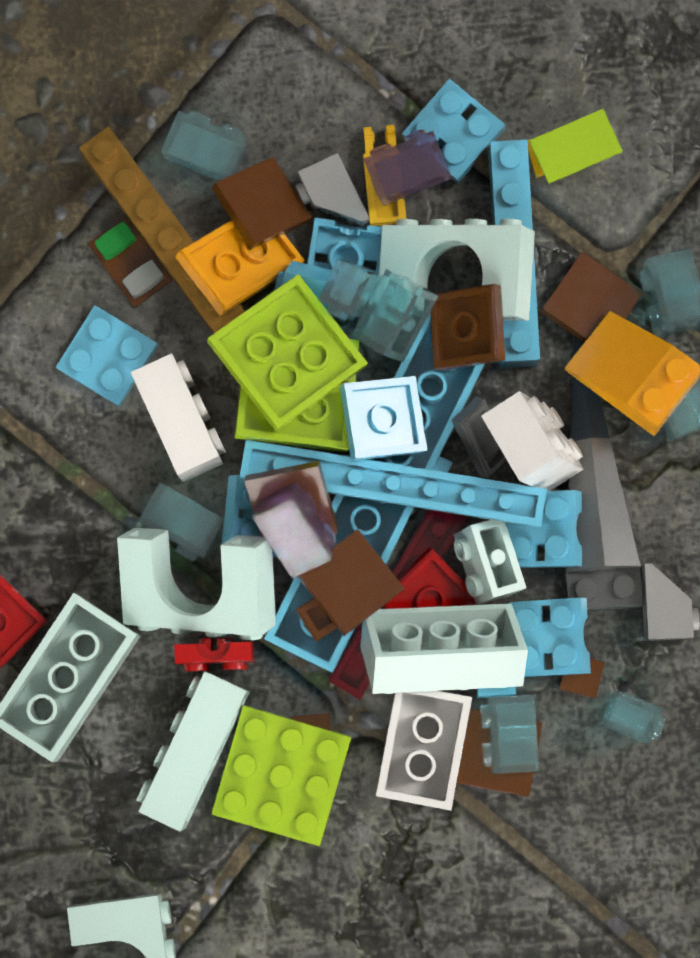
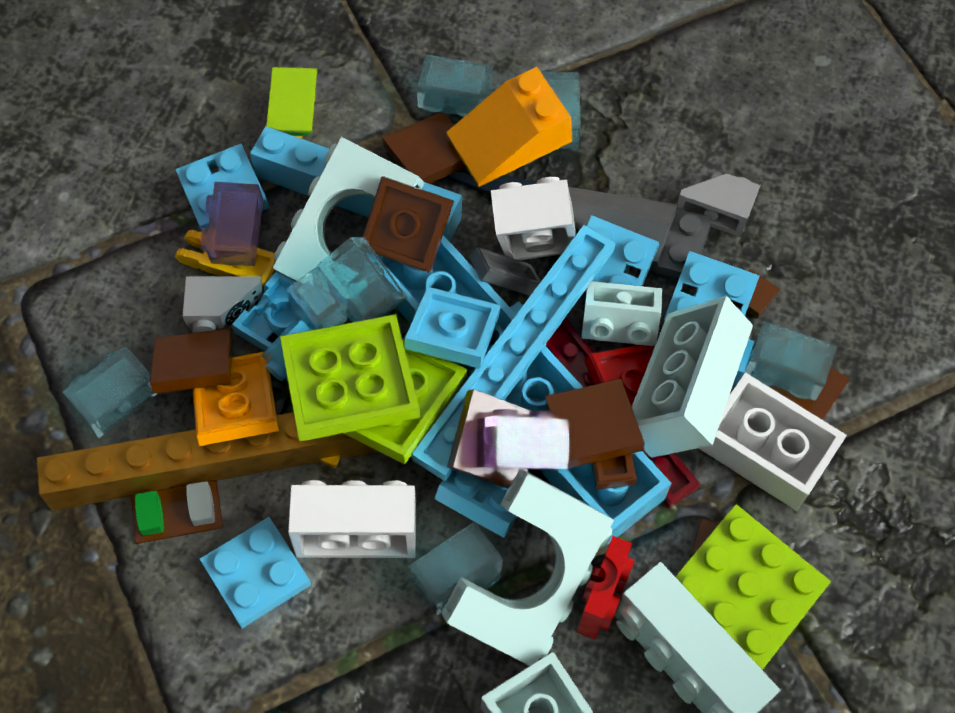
camera: 70 degrees left, 20 degrees down
clear light blue brick [598,691,665,744] -> none

